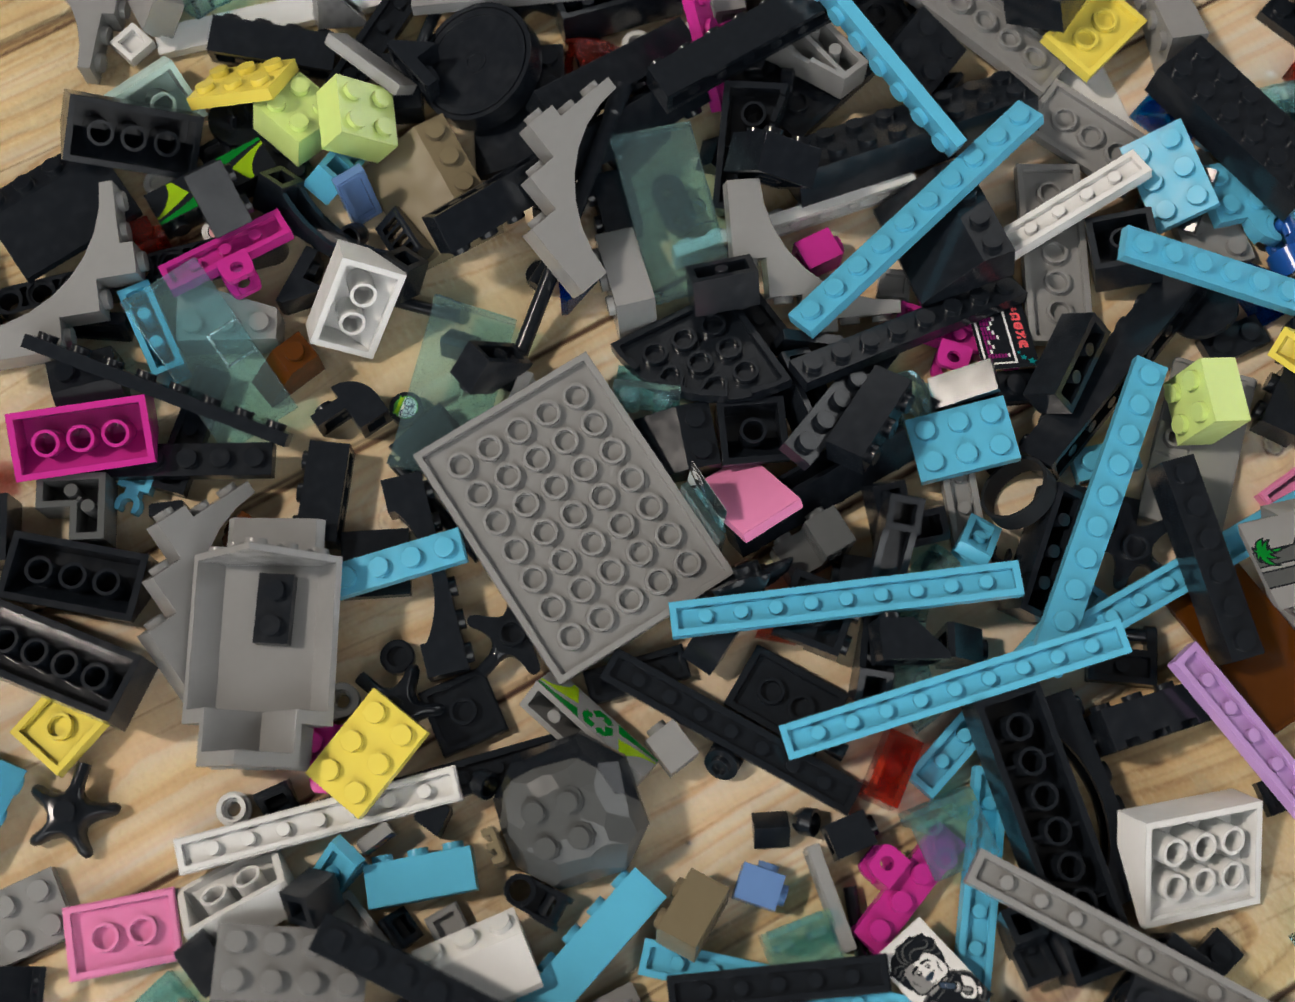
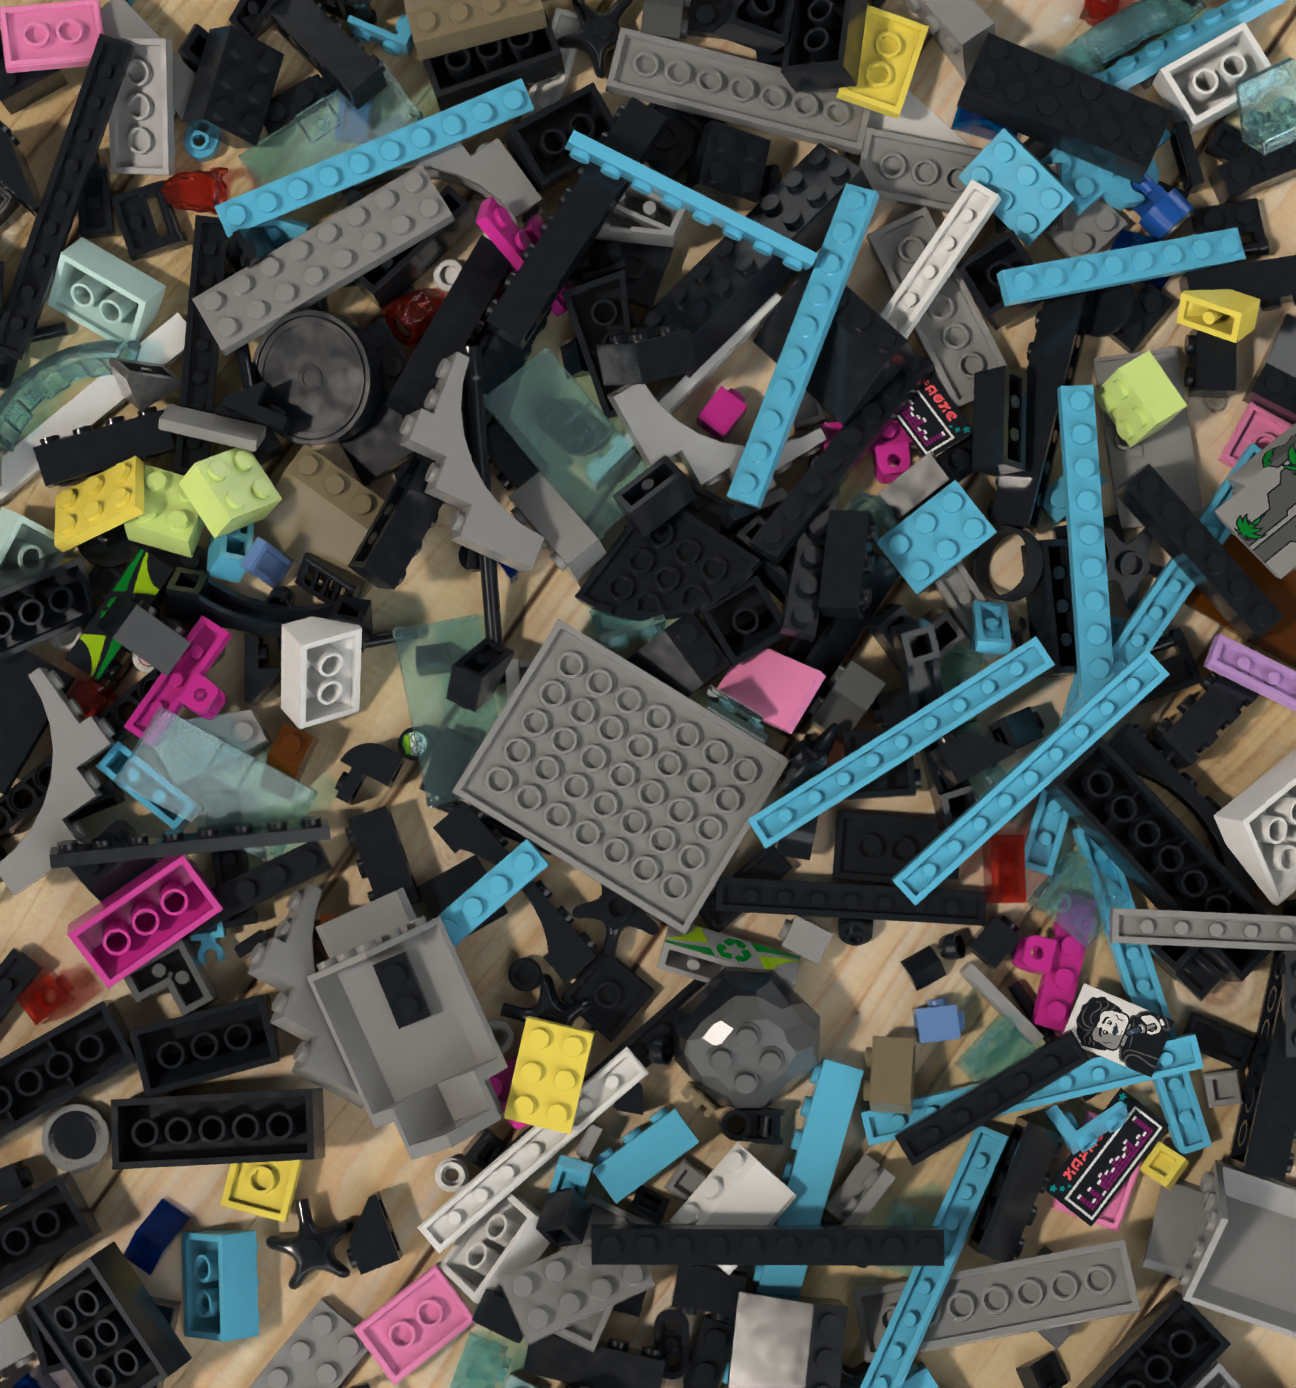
camera: 25 degrees left, 10 degrees up
none -> black slope [347,1191,403,1275]

